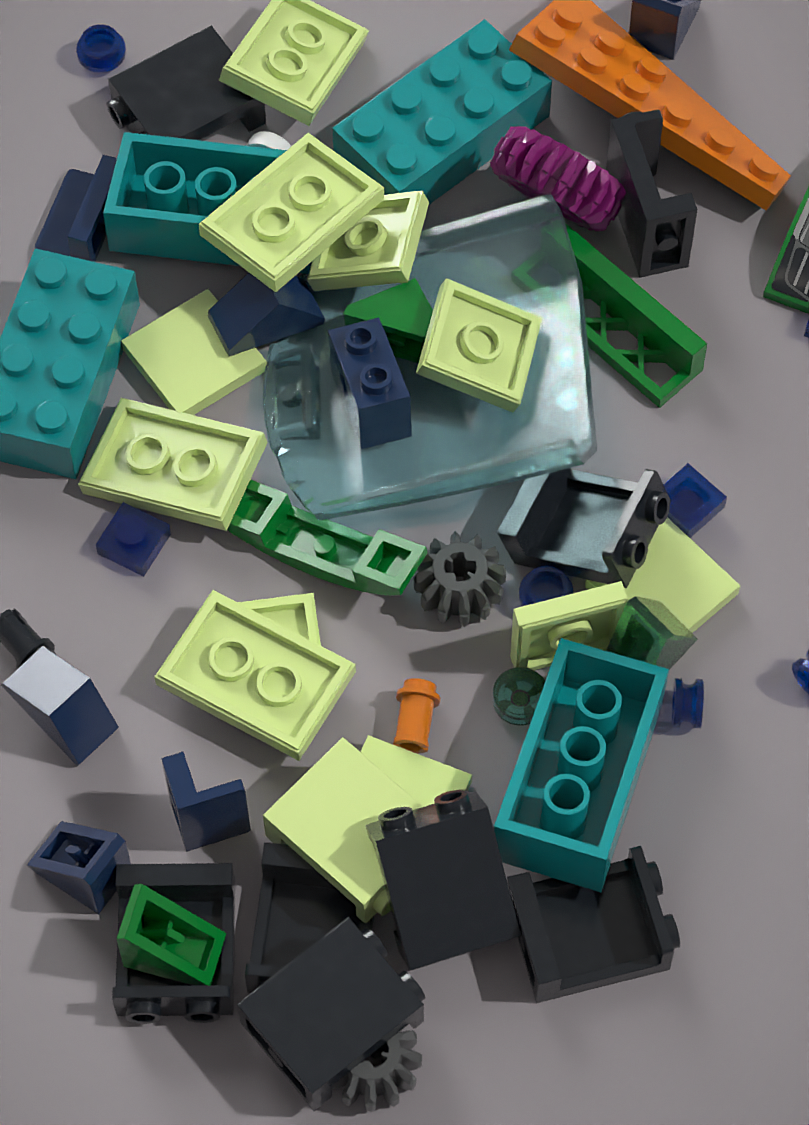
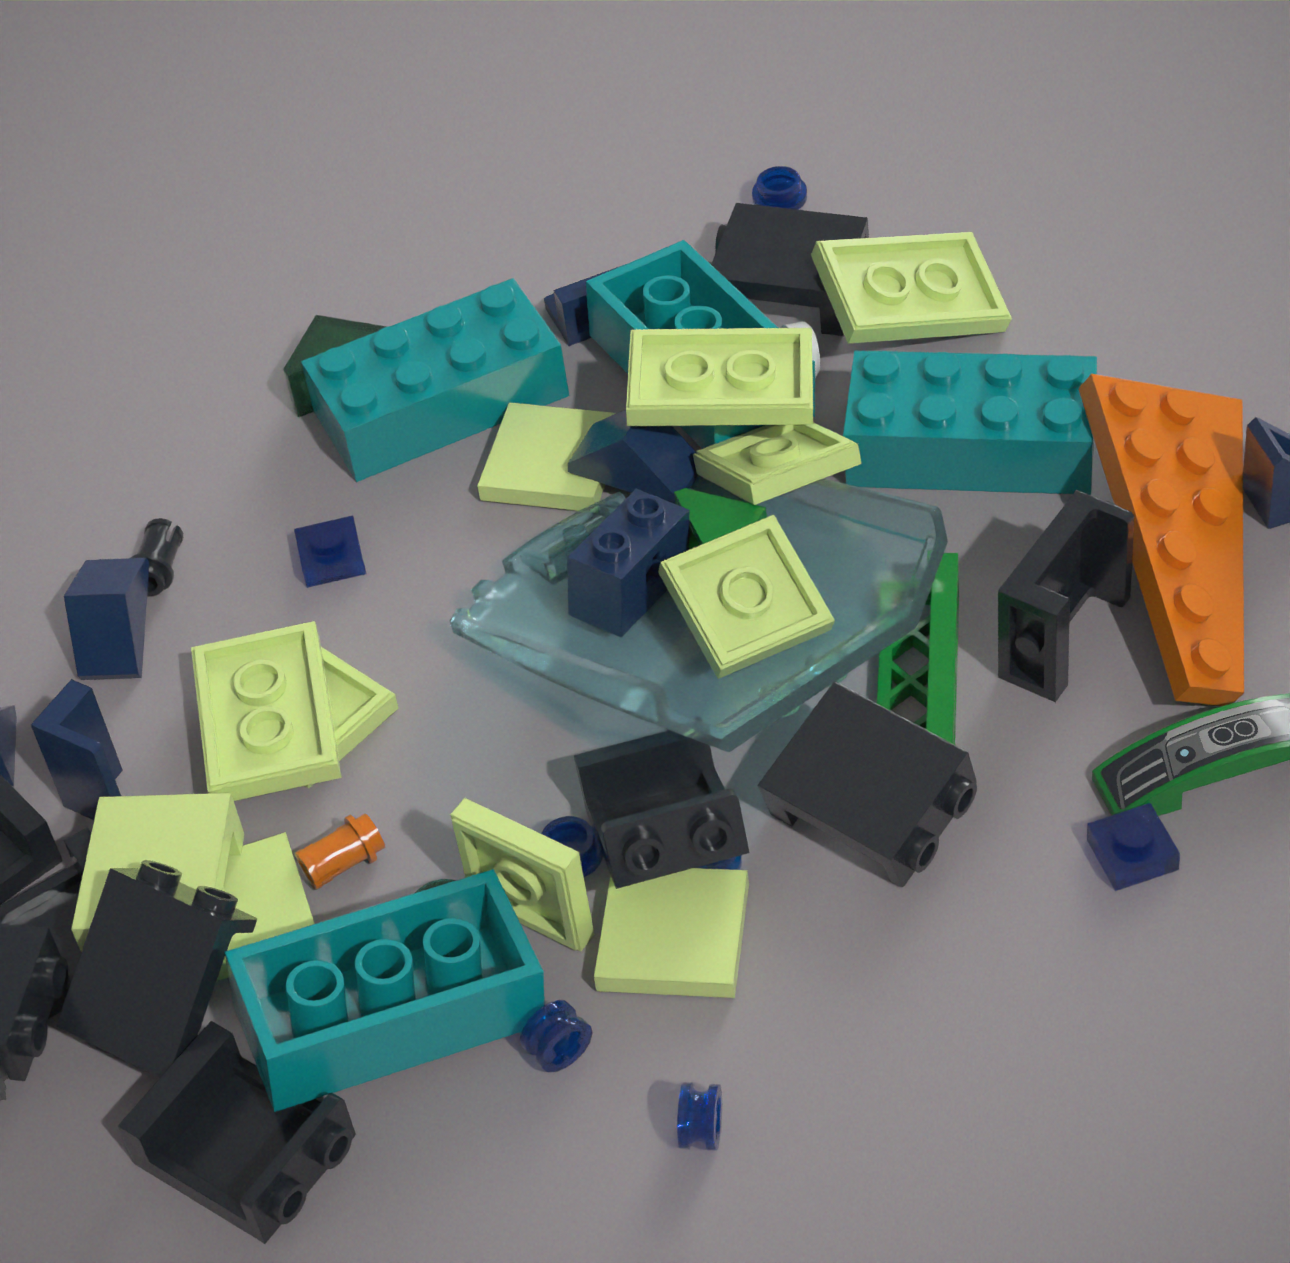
camera: 55 degrees right, 15 degrees down
yellowish green tile [78,398,268,531] -> none
green slope [227,480,428,596] -> none
dark grey gear [413,531,506,628] -> none
magenta gear [490,126,626,231] -> none
clear green slope [606,596,698,670] -> none
clear blue plate [663,463,727,538] -> none
none -> black panel [757,681,977,887]

